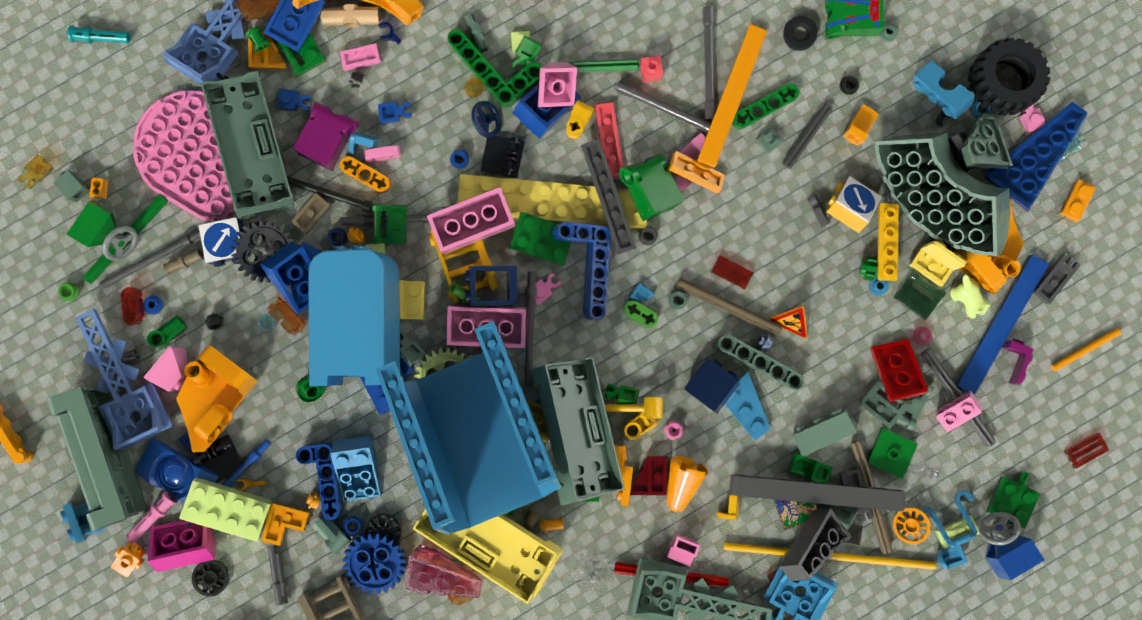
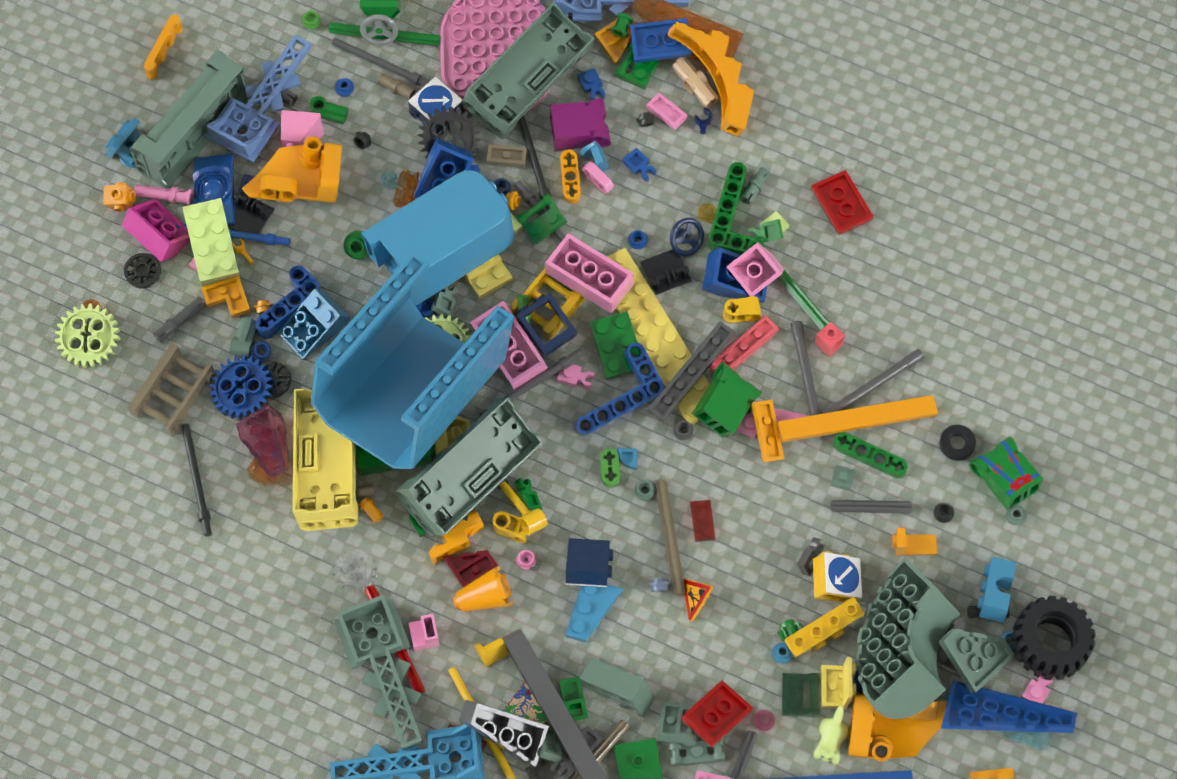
camera: 60 degrees right, 20 degrees down
clear red plate [121,287,144,325] -> none
sand green beam [716,335,804,390] -> none

